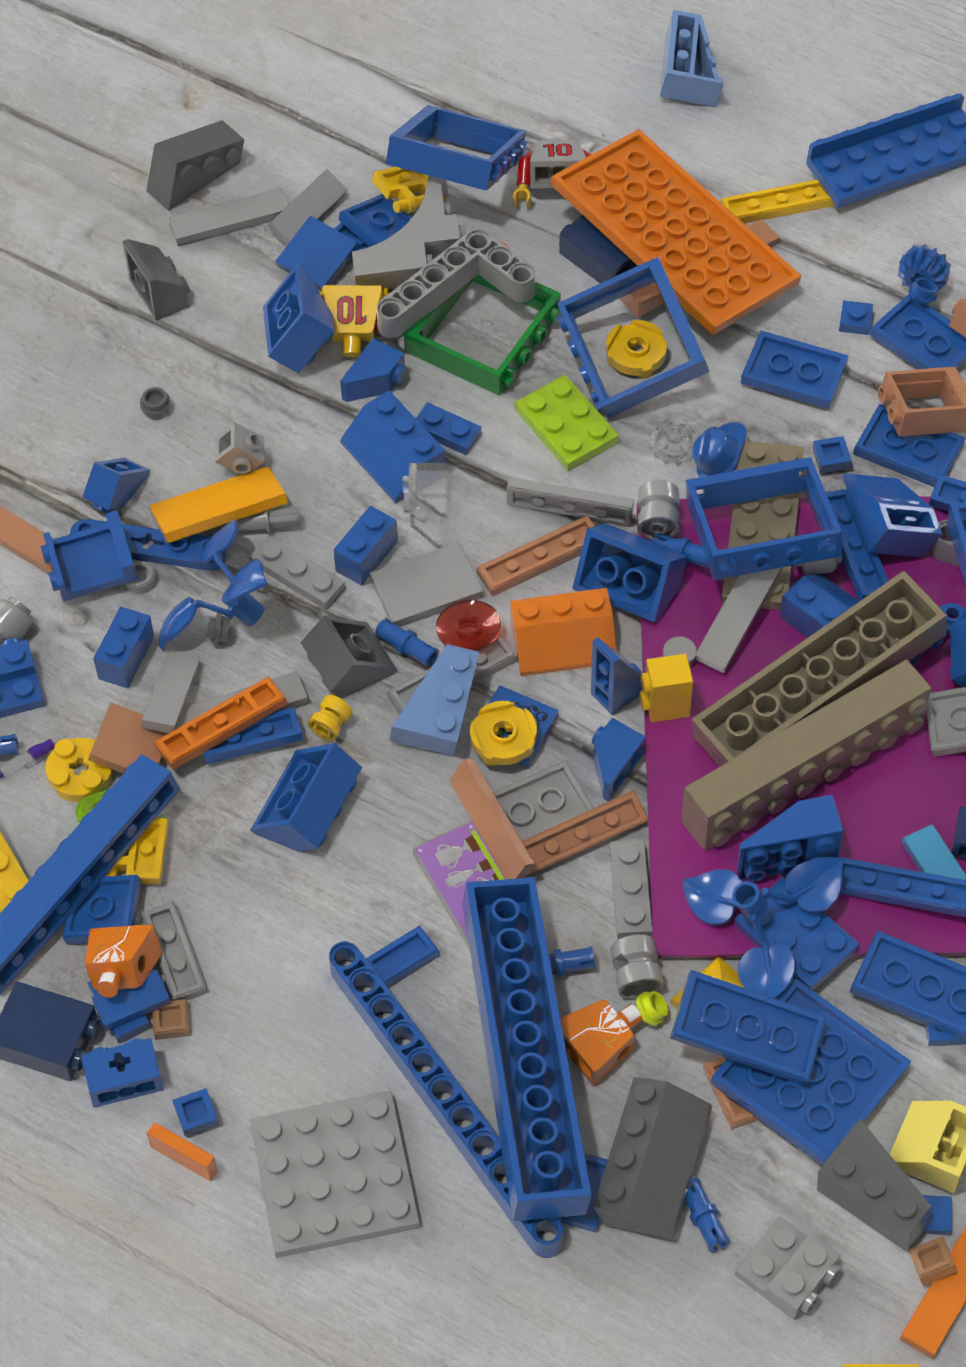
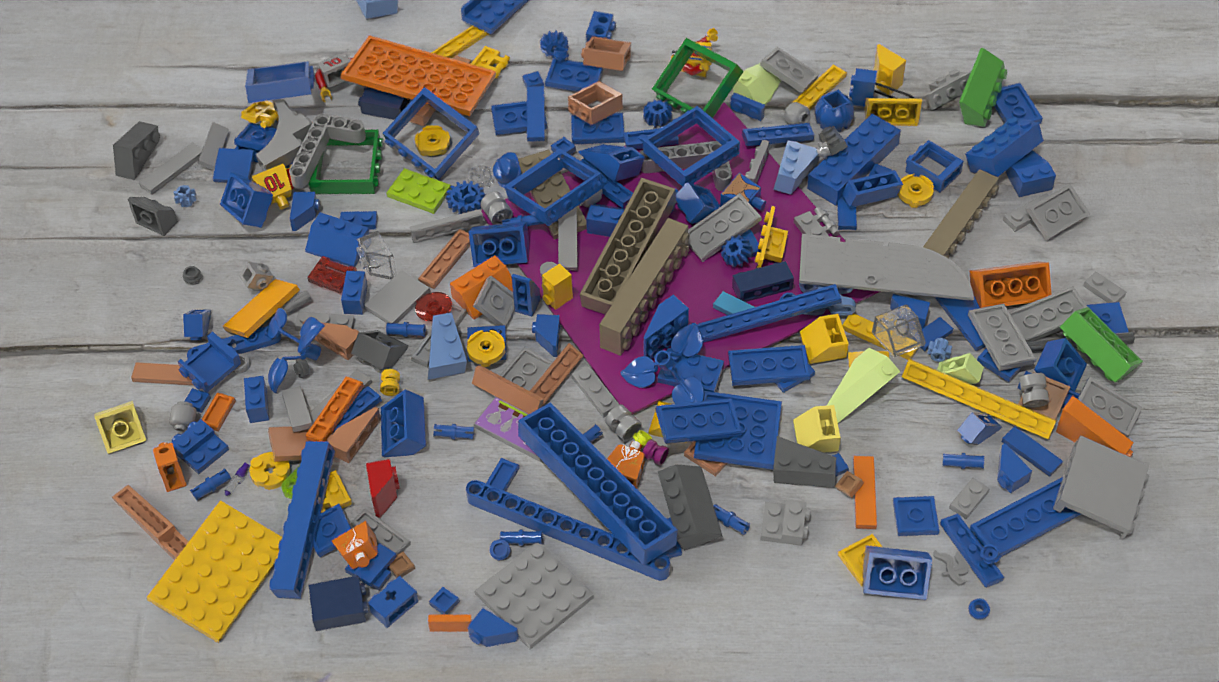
camera: 30 degrees left, 5 degrees down
none -> medium blue gear [173,185,196,207]
none -> blue plate [184,388,211,413]
none -> orange tile [201,392,236,432]
none -> nougat slope [303,320,359,360]
none -> clear red plate [307,256,357,294]
none -> nougat slope [327,407,381,463]
none -> red slope [366,459,400,518]
none -> blue pin [433,424,474,440]
none -> blue gear [446,180,485,214]
none -> blue slope [468,608,519,647]
none -> yellow plate [471,46,510,82]
none -> light grey plate [473,276,514,326]
none -> blue plate [489,539,510,560]
none -> blue pin [500,529,543,546]
none -> blue tile [527,86,545,142]
none -> magenta wheel [643,439,669,466]

